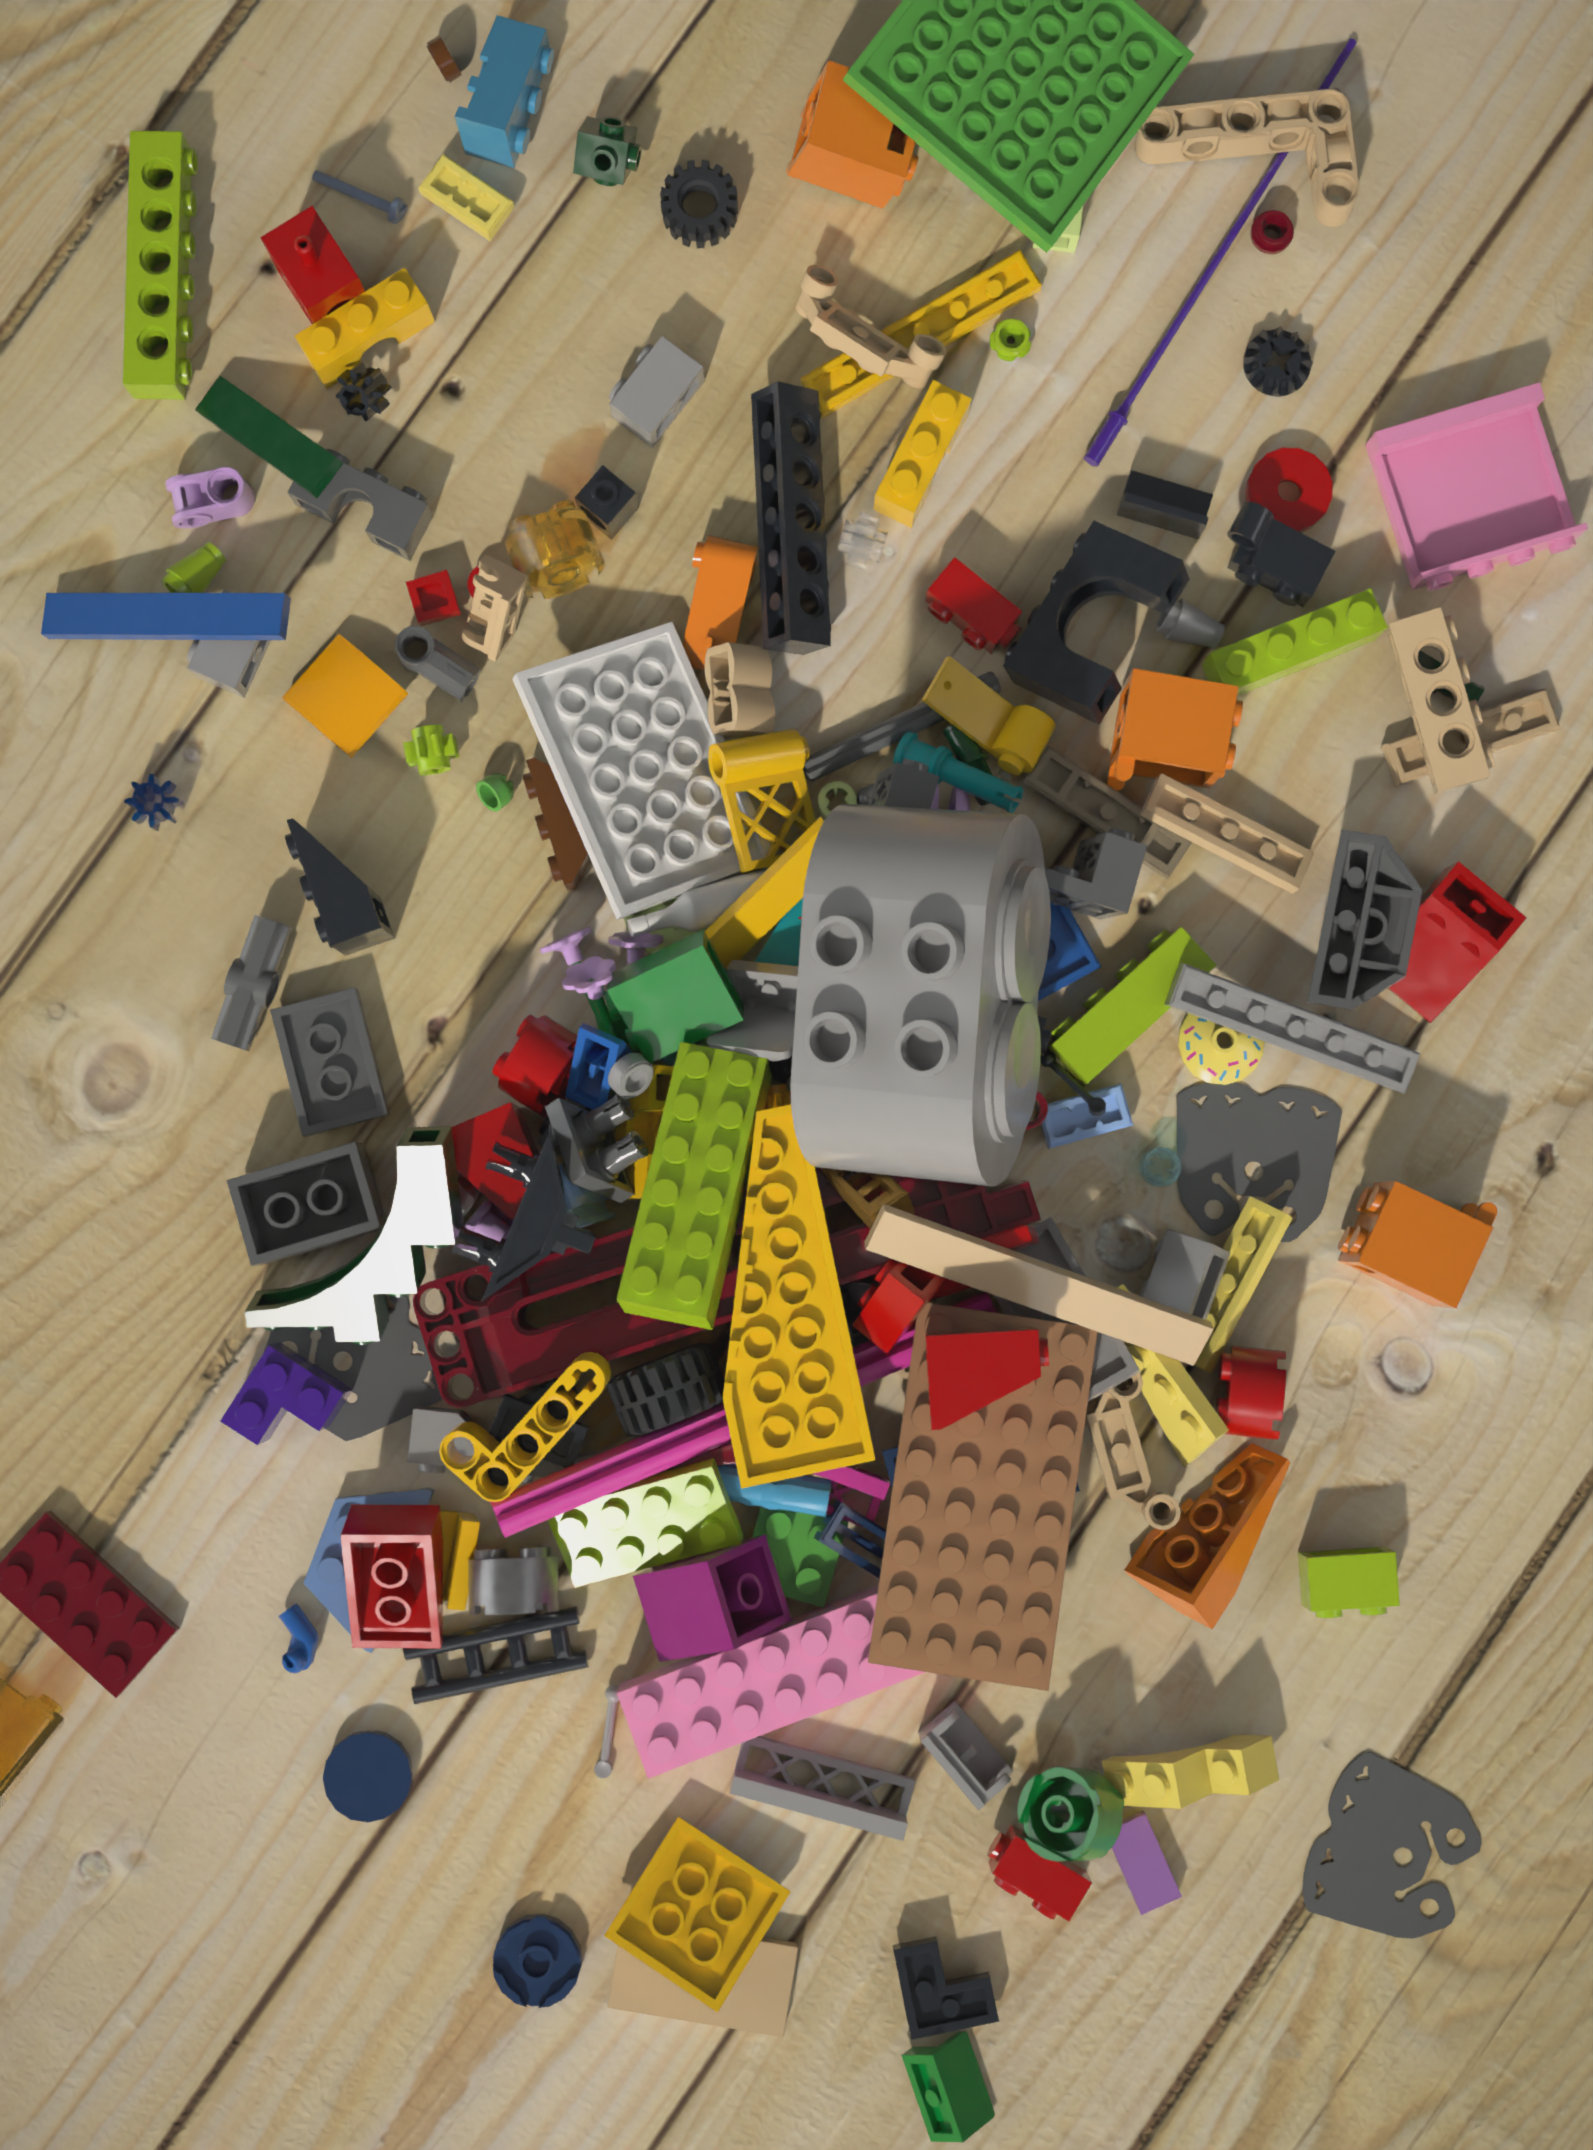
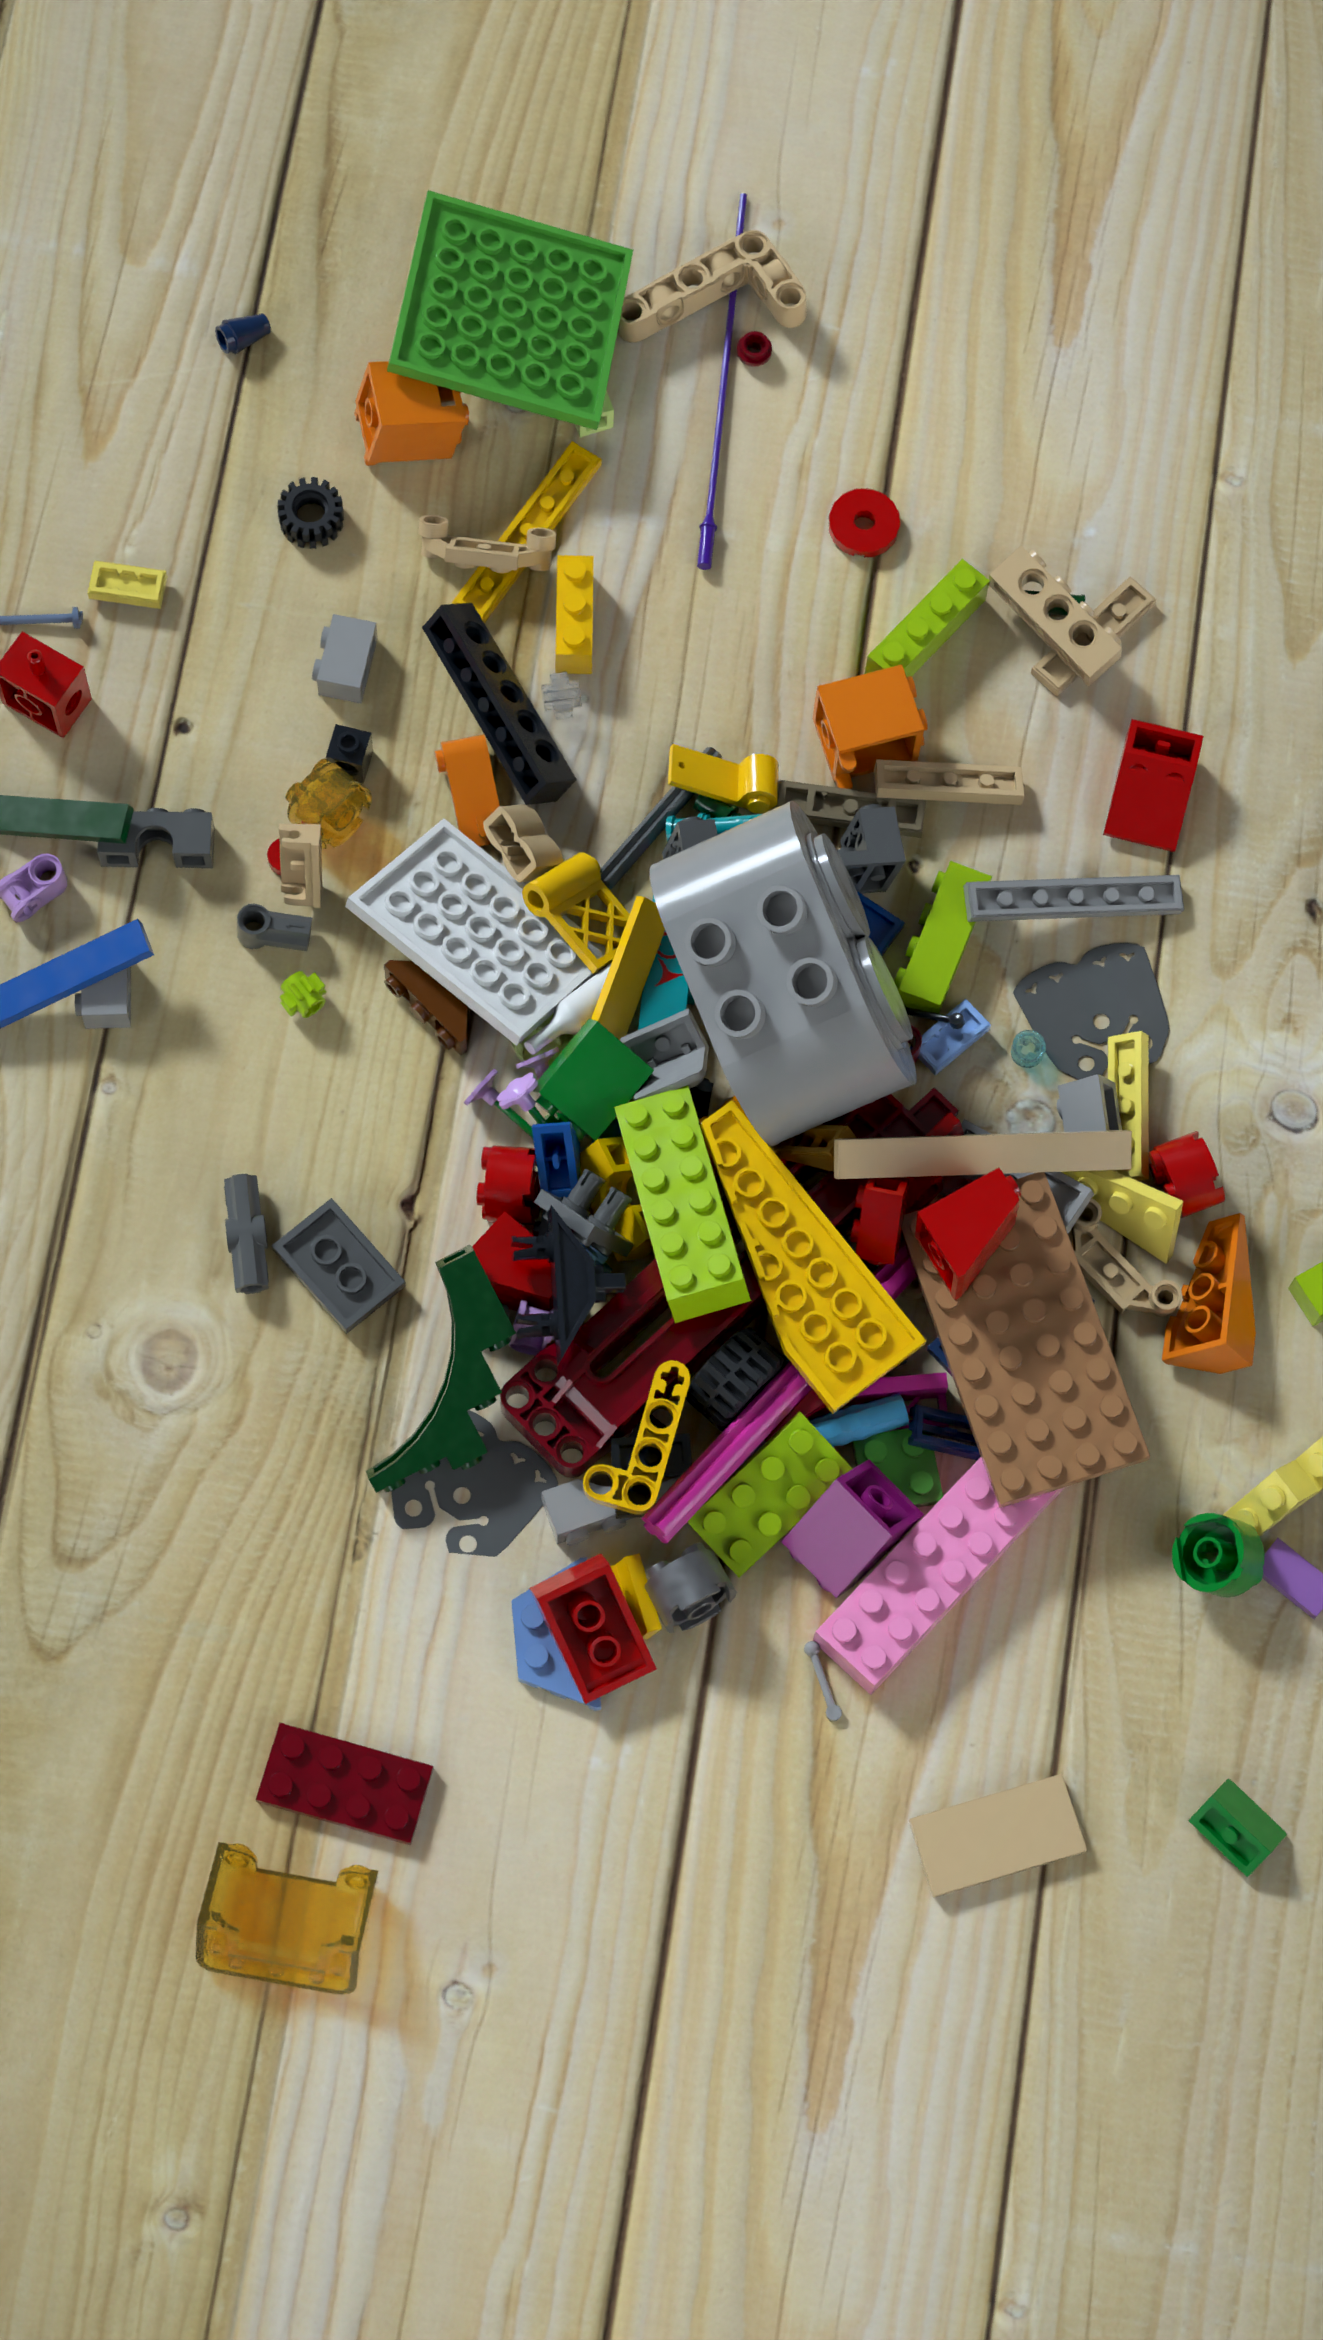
camera: 25 degrees left, 15 degrees down
clear blue gear [124,774,184,831] -> none
lime cone [161,542,227,593] -> none
dark purple brick [220,1342,353,1445] -> none
dark grey brick [227,1142,387,1266] -> none
blue arm [278,1603,319,1674] -> none
light orange slope [282,634,408,758] -> none
black slope [285,818,395,956] -> none
yellow arch [294,267,435,389] -> none
dark blue tile [323,1730,413,1823] -> none
black gear [336,362,392,421] -> none
black bar [403,1606,589,1704] -> none
red plate [406,569,461,627] -> none
reddish brown tile [426,35,462,83] -> none
dark azure wedge [455,15,554,168] -> none
bright green hinge [476,773,515,812] -> none
dark blue tile [493,1914,582,2008] -> none
dark green brick [573,116,642,186] -> none
yellow plate [604,1816,791,2013] -> none
light grey tile [608,1053,654,1099] -> none
light grey fence [730,1736,915,1841] -> none
yellowish green bush [818,781,857,819] -> none
black plate [893,1936,999,2040] -> none
light grey hinge [918,1701,1013,1811] -> none
red brick [925,557,1022,654] -> none
red brick [987,1824,1092,1922] -> none
lime plate [989,319,1031,362] -> none
black arch [1003,520,1190,725] -> none
black panel [1117,470,1213,539] -> none
light grey cone [1156,599,1224,649] -> none
light yellow dish [1178,1013,1264,1085] -> none
black hinge [1227,502,1336,607] -> none
black gear [1243,326,1313,397] -> none
dark grey wedge [1308,829,1422,1010] -> none
orange container [1338,1181,1497,1309] -> none
bright pink panel [1365,382,1588,591] -> none

